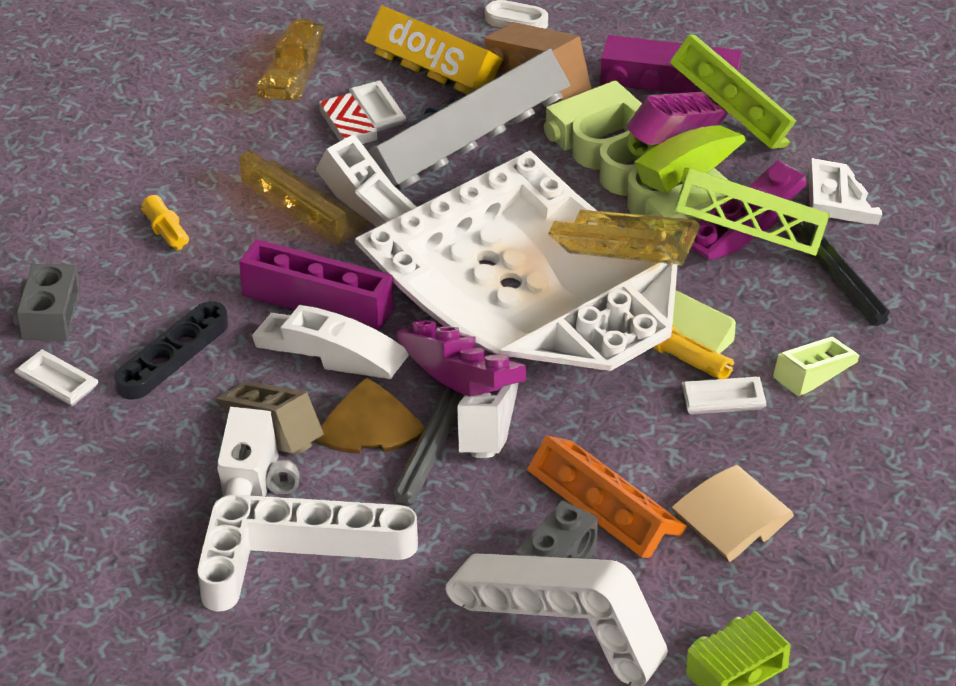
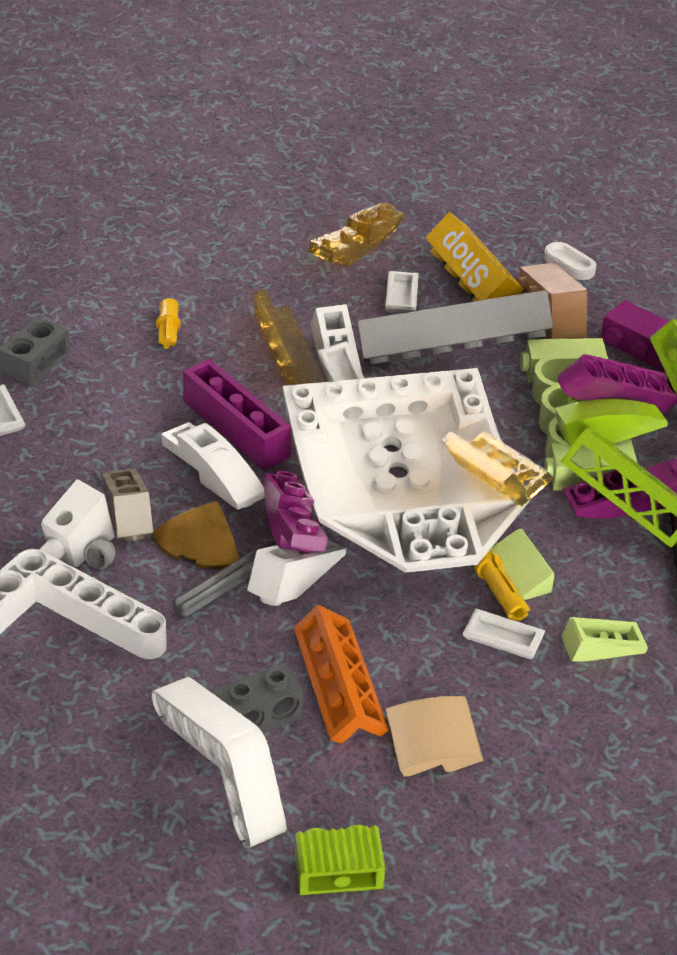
camera: 25 degrees right, 0 degrees up
black beam [114,301,228,400] -> none
white tile [319,93,377,144] -> none

